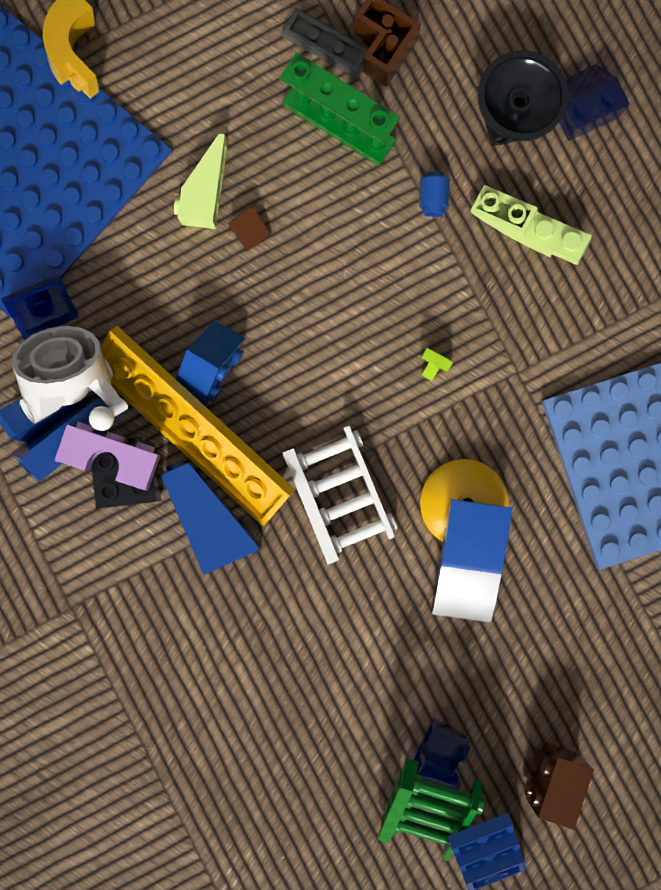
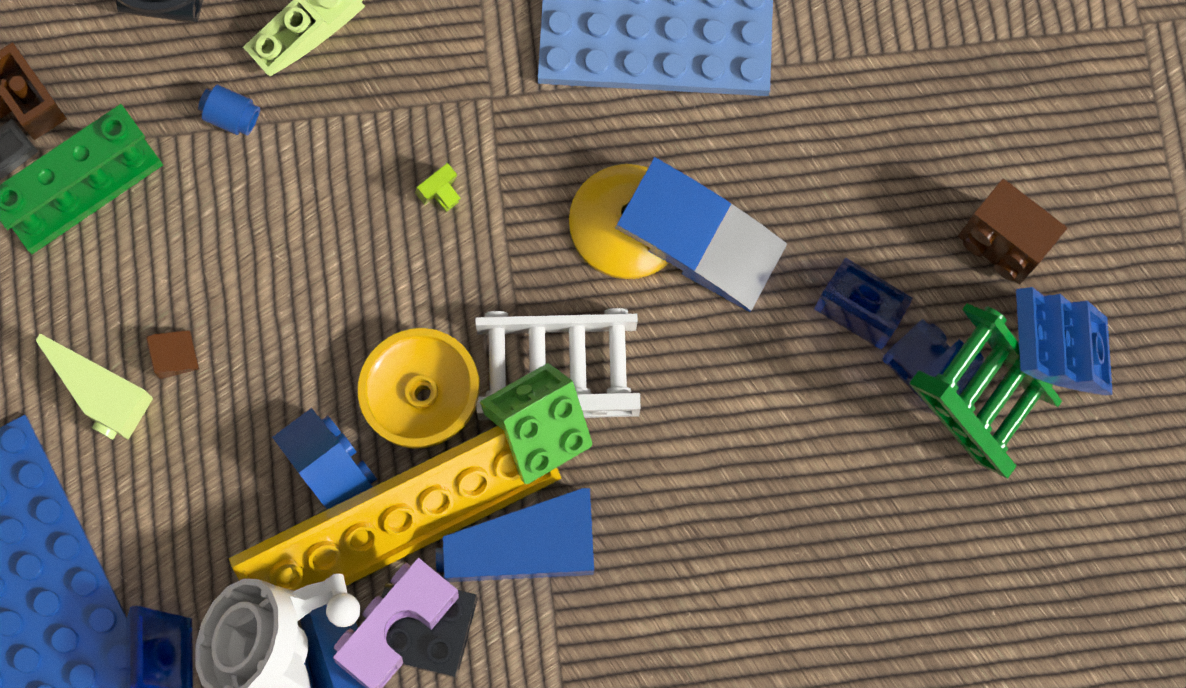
camera: 75 degrees left, 10 degrees down
none -> yellow dish [358,328,480,448]
none -> bright green bracket [480,363,592,484]
none -> clear blue slope [814,257,913,350]

